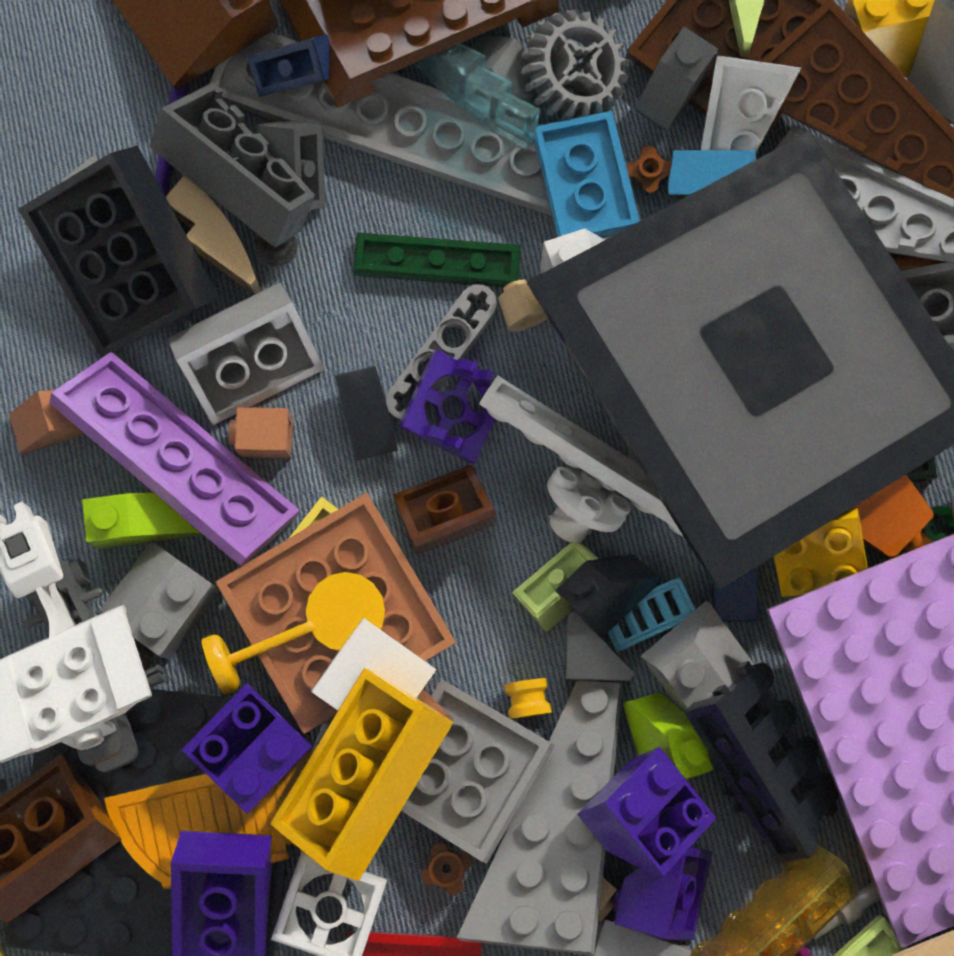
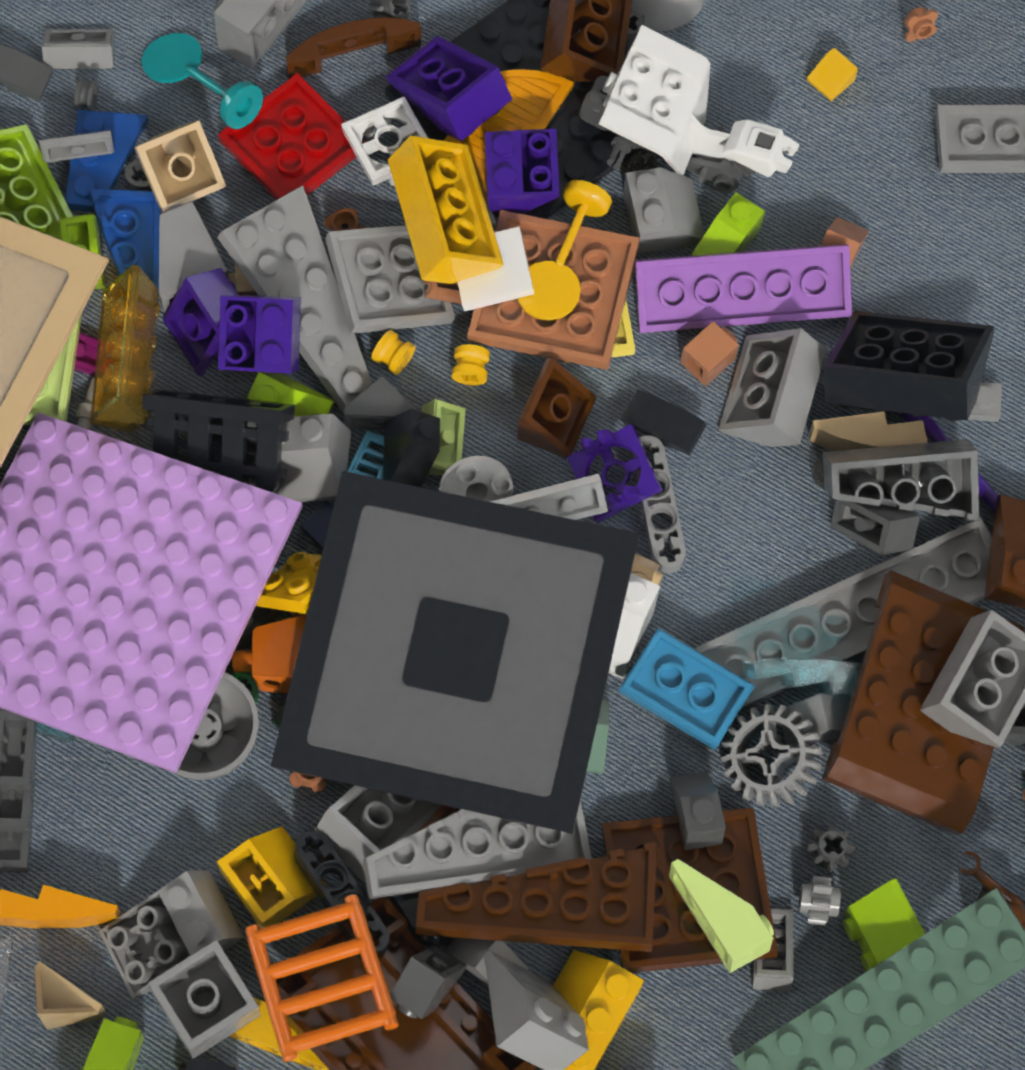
camera: 130 degrees right, 10 degrees down
dark blue slope [247,34,330,97] -> none
dark green tile [353,232,521,288] -> none
dark orange plate [626,146,672,194] -> none
dark azure slope [668,150,756,195] -> none
white wing [701,56,802,152] -> none
none -> yellow wheel [452,344,490,386]

